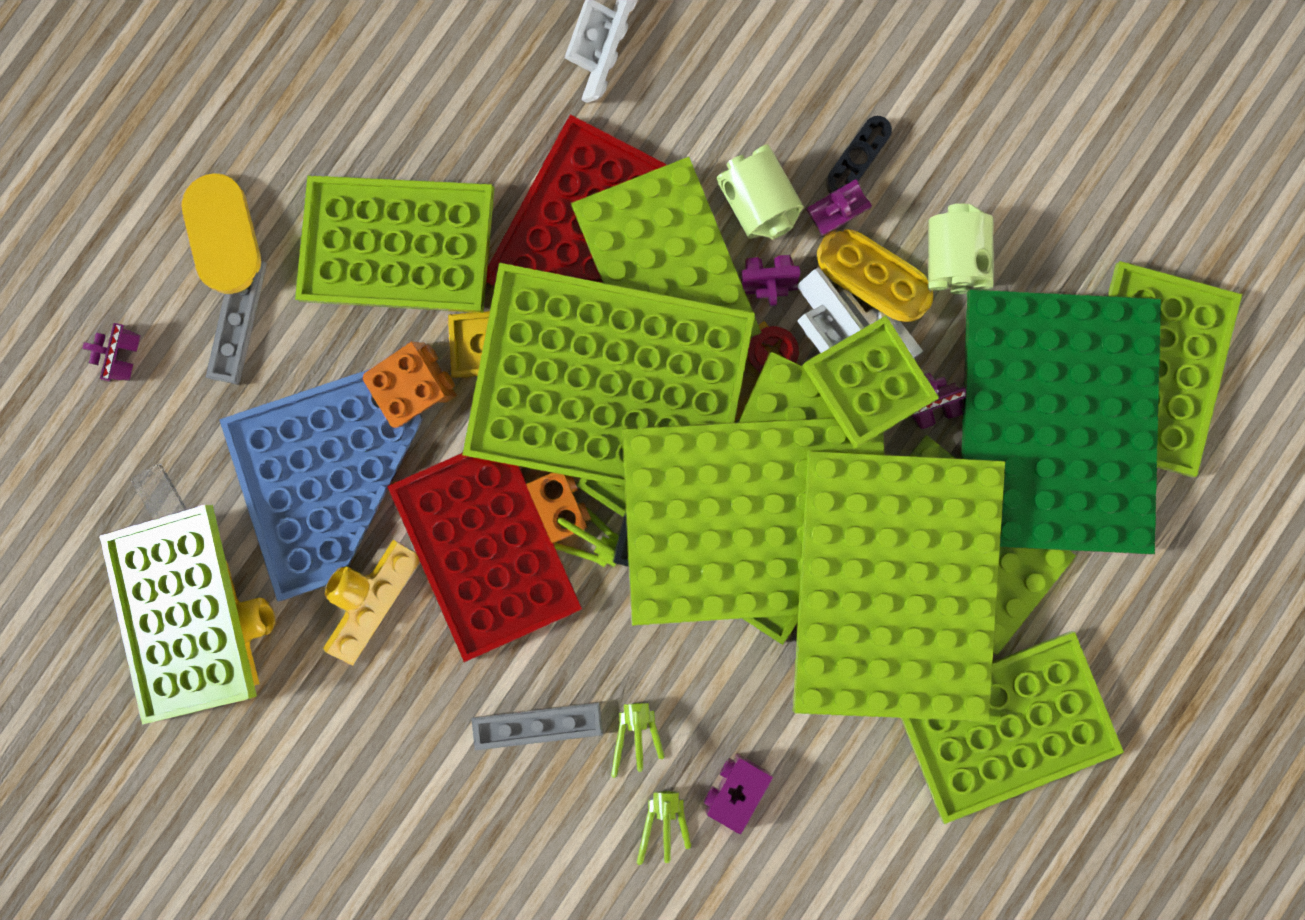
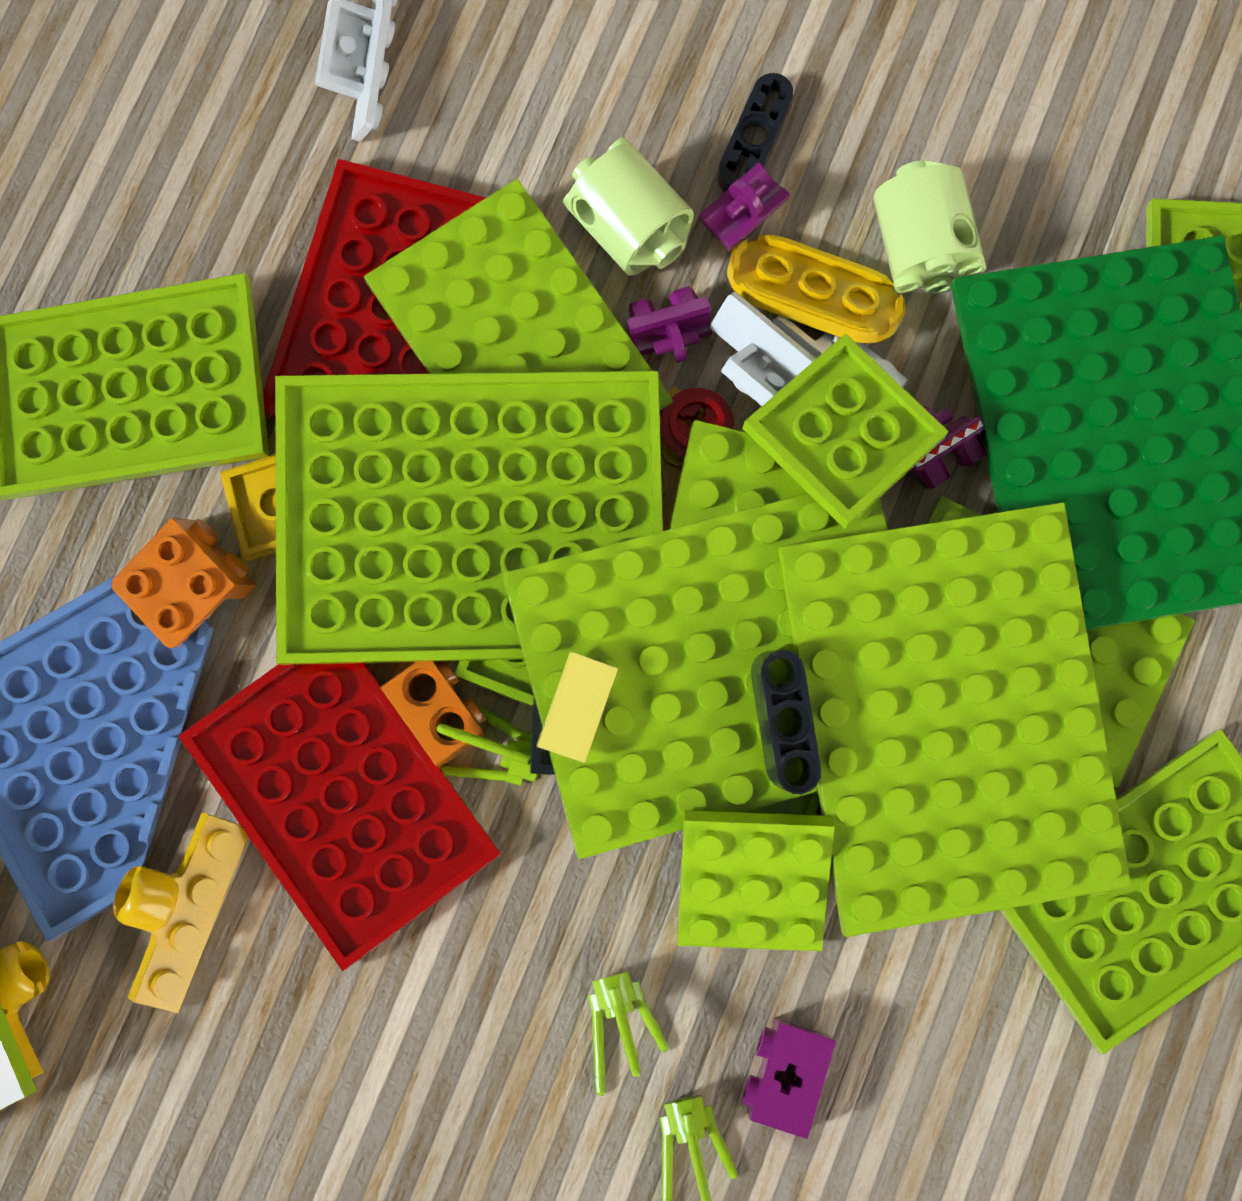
camera: 10 degrees left, 5 degrees down
light grey tile [471,702,603,751] -> none
none -> light yellow tile [536,652,618,763]
none -> lime plate [677,810,835,951]
none -> black beam [751,650,821,794]

